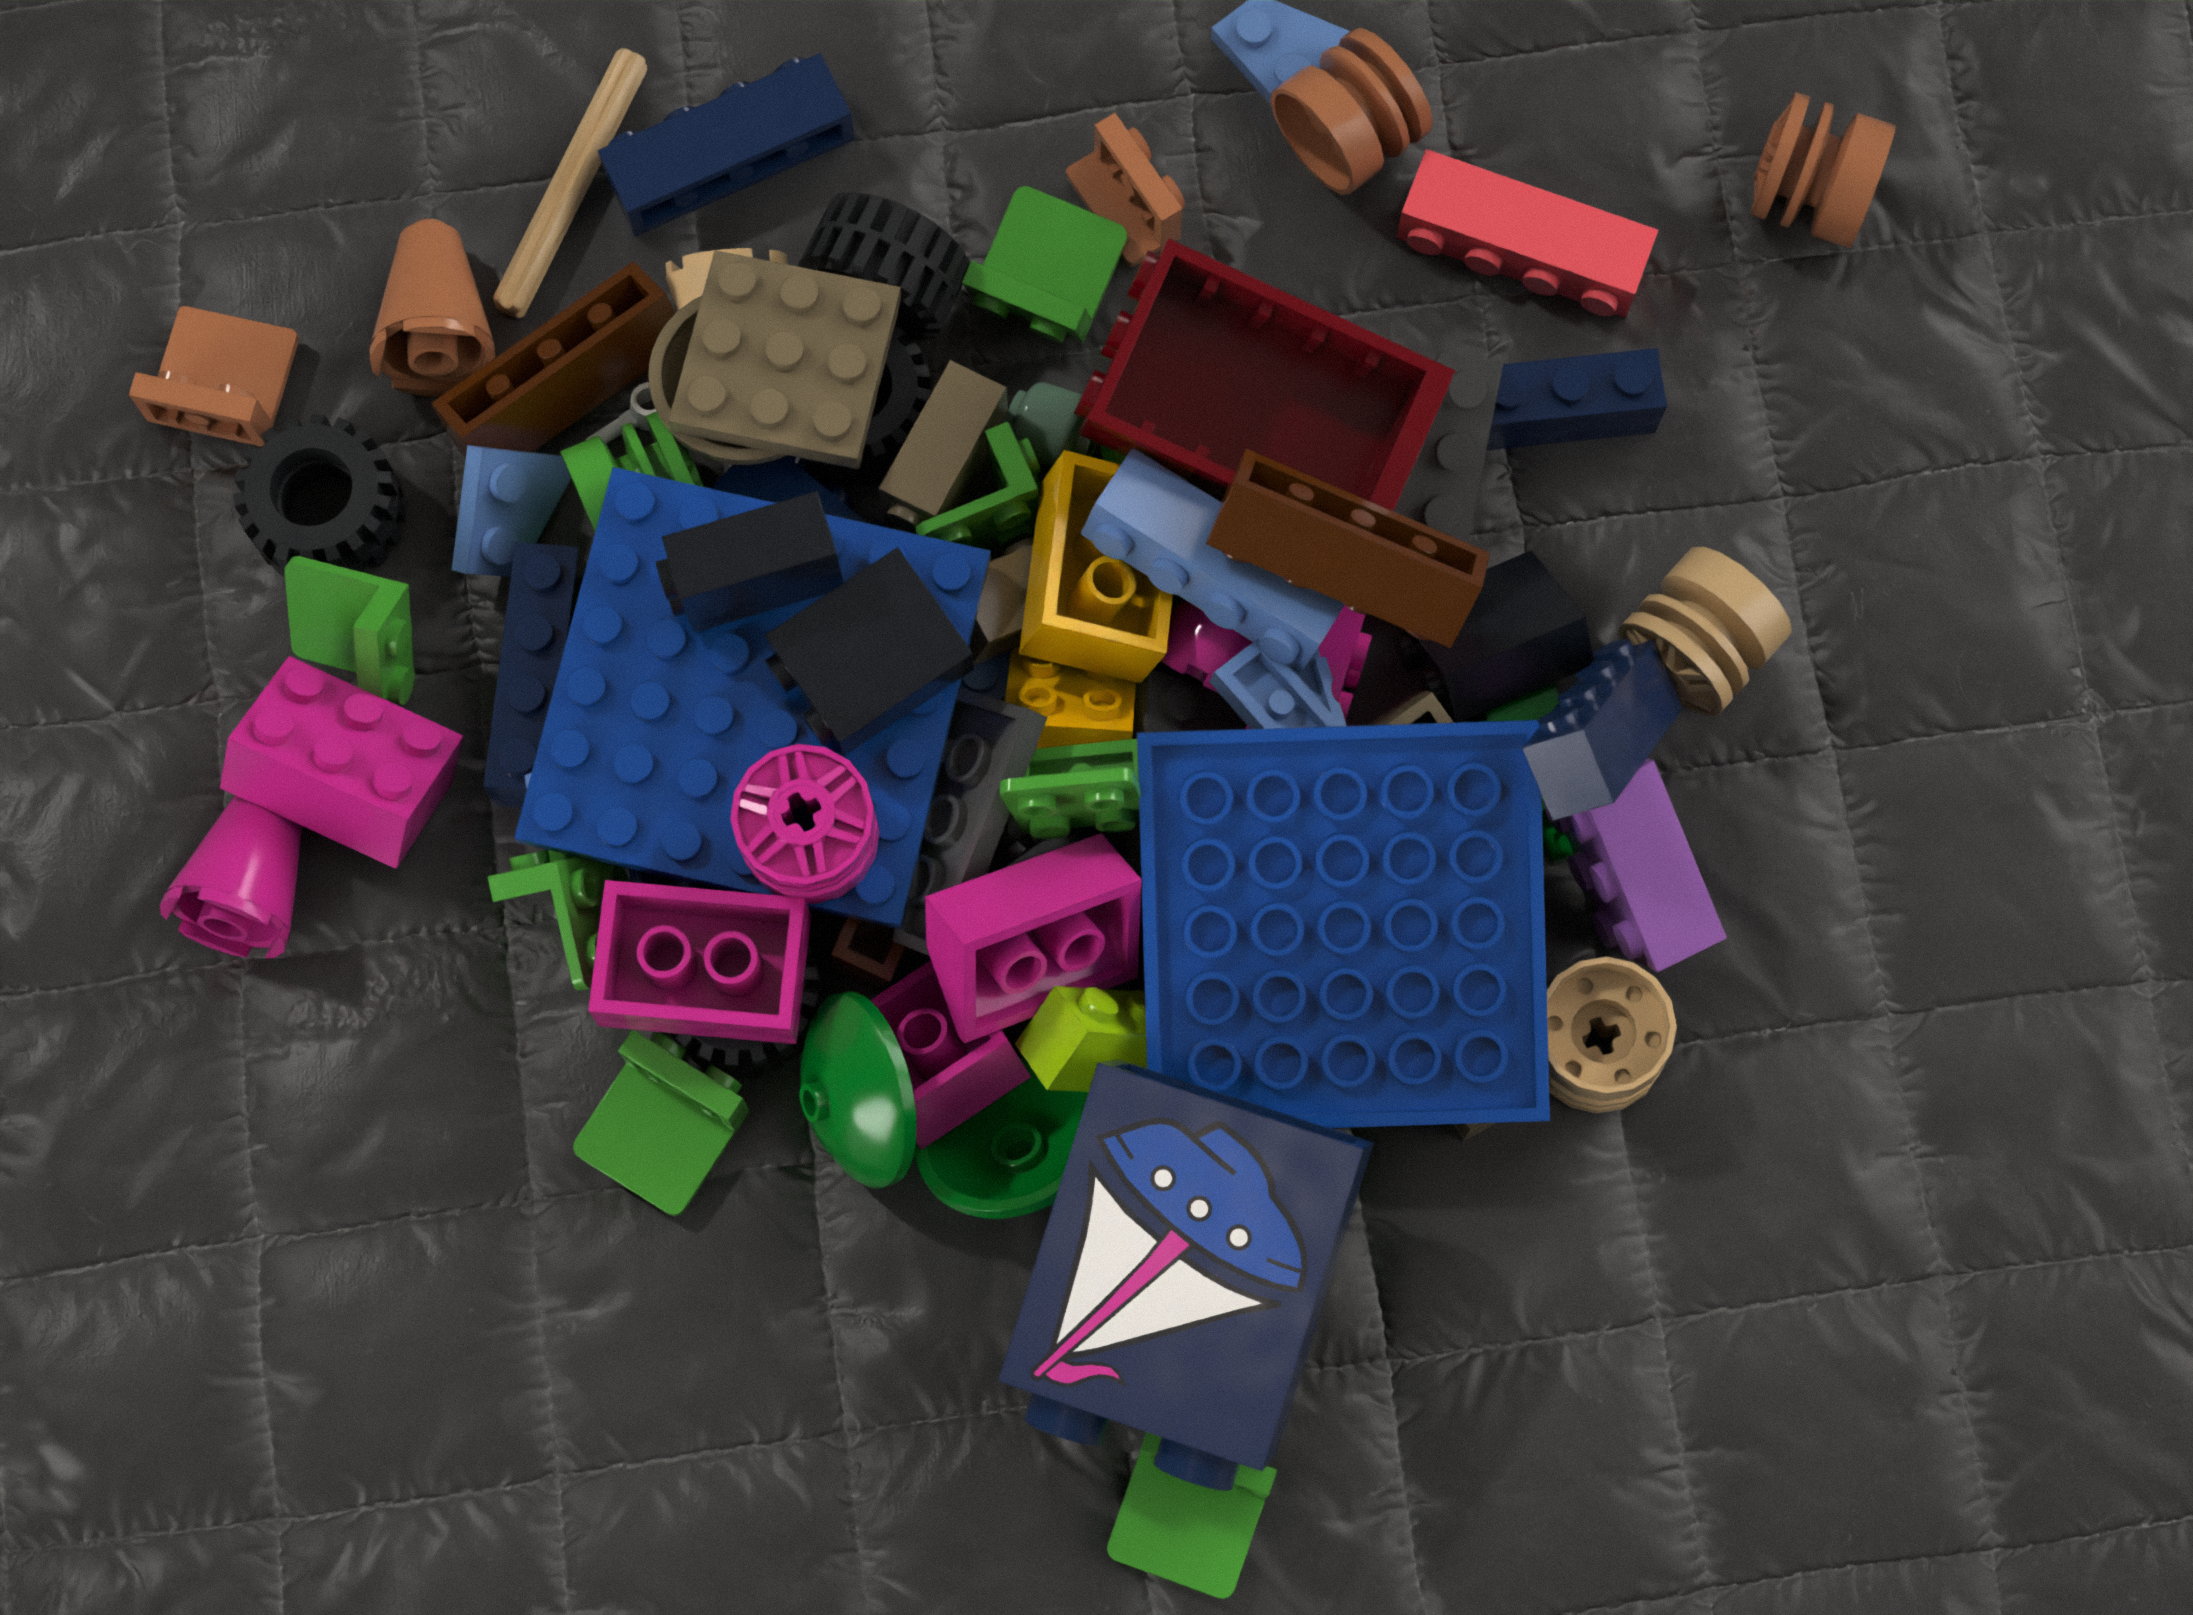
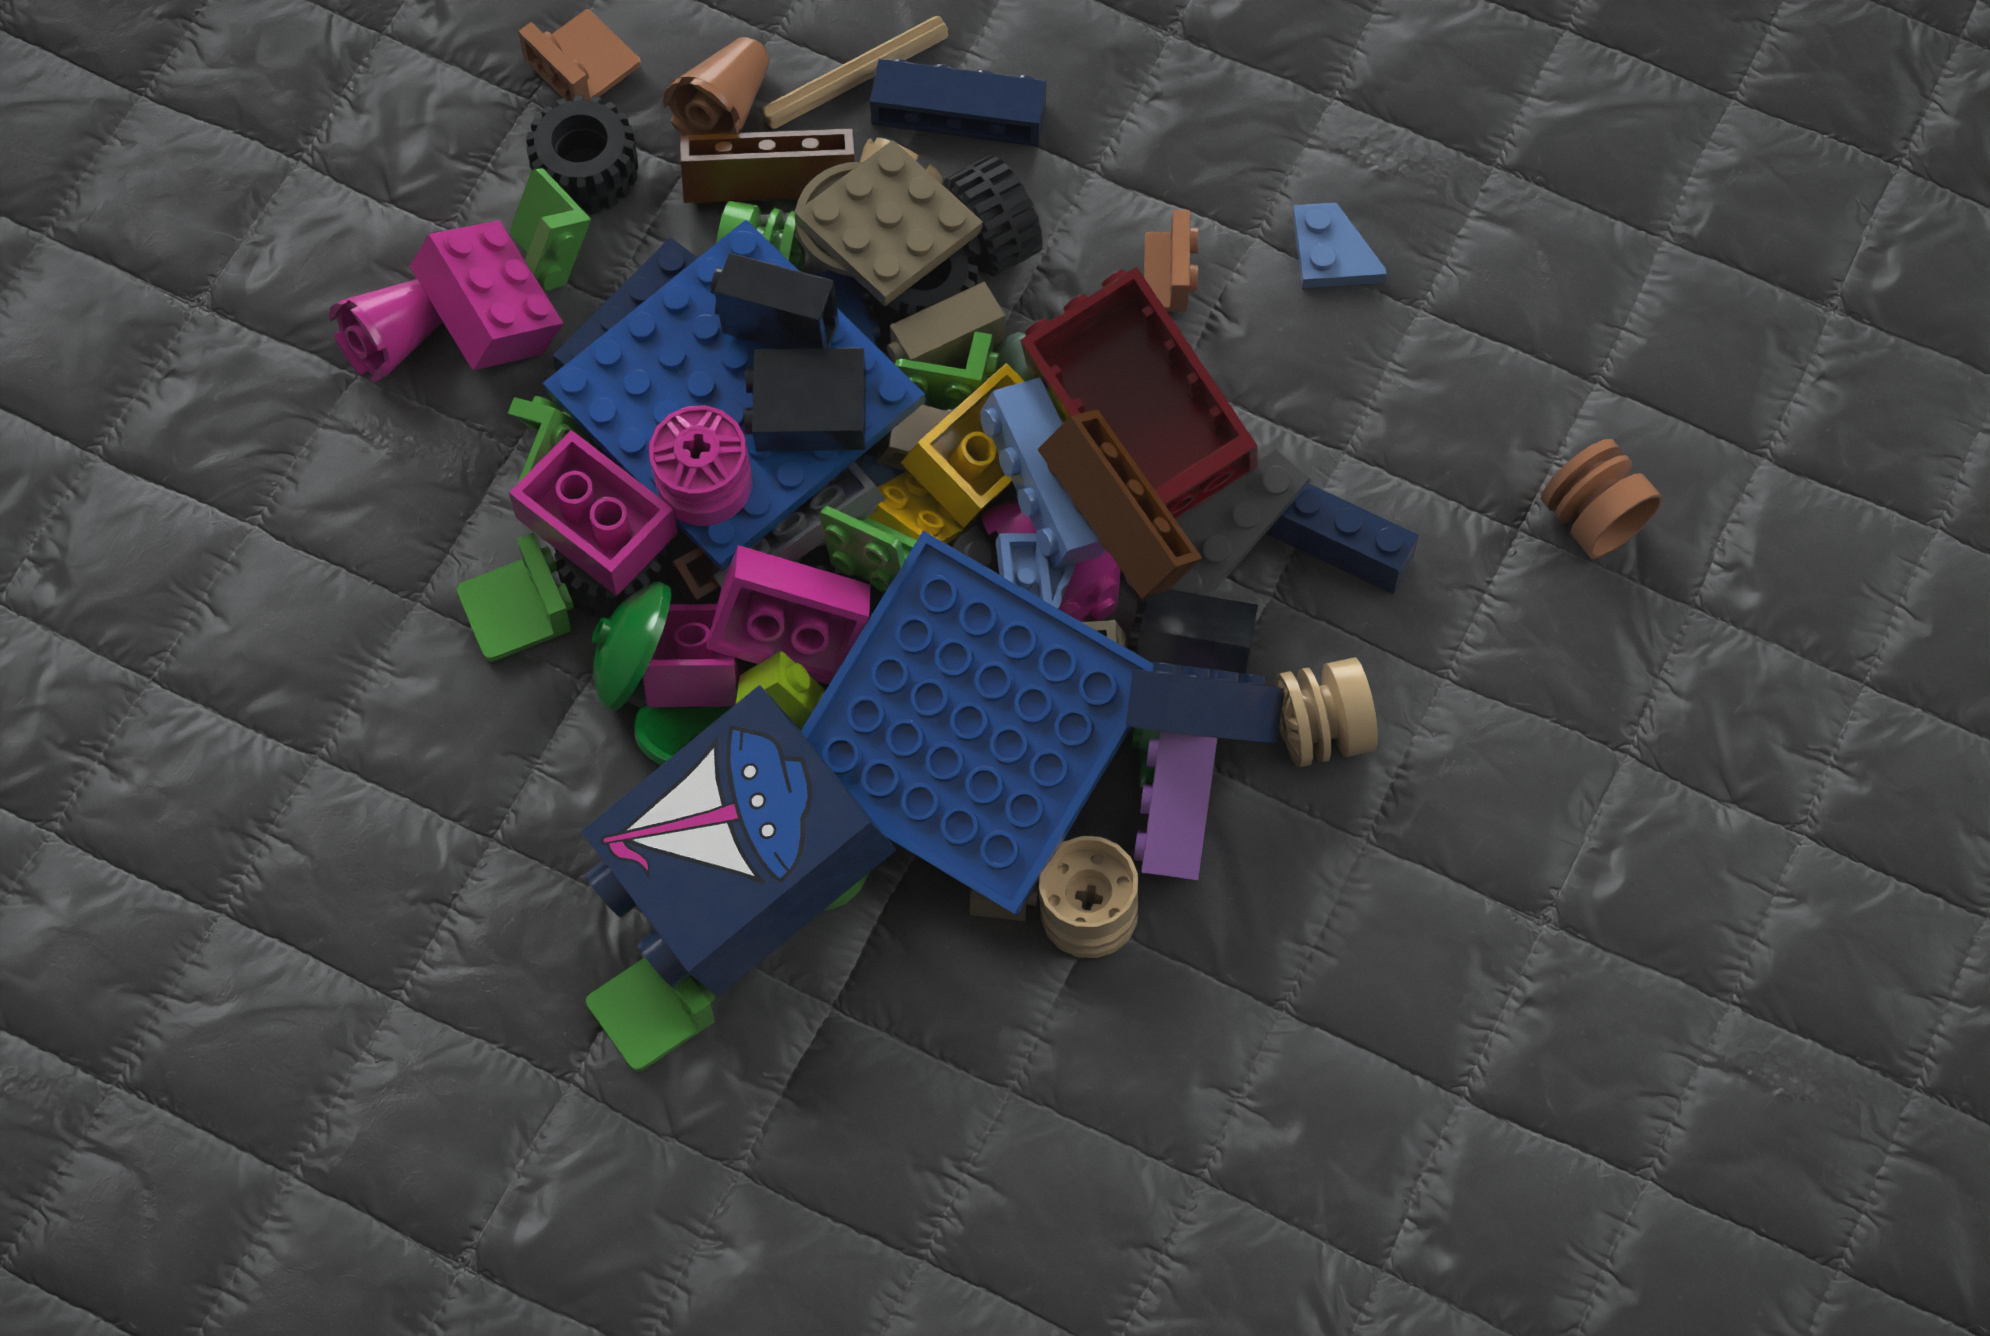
camera: 35 degrees right, 10 degrees down
medium blue wing [452,445,571,577] -> none
bright green bracket [962,186,1128,343] -> none
nougat wheel [1270,28,1433,195] -> none
coral brick [1396,149,1659,318] -> none

